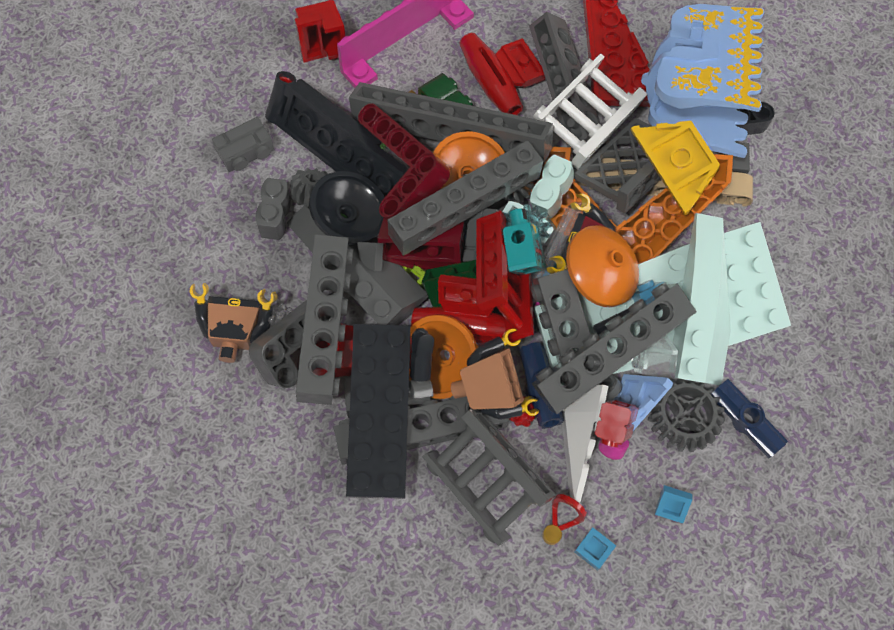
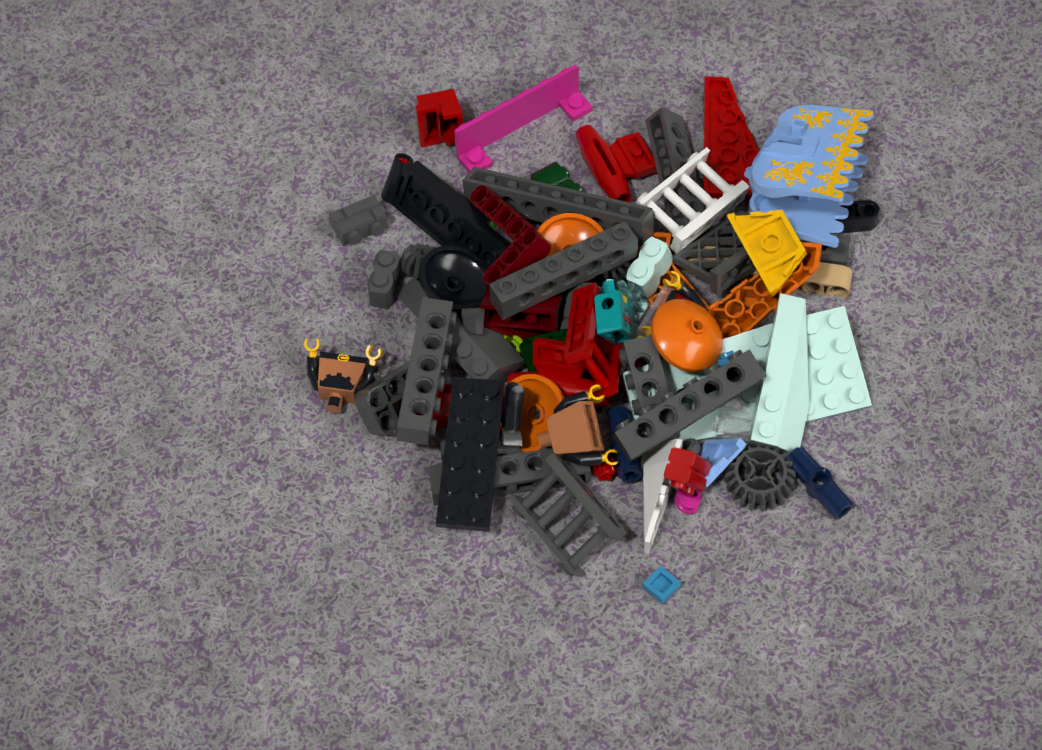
camera: 10 degrees right, 10 degrees down
red piece [542,494,587,545] -> none
dark azure plate [655,485,693,523] -> none

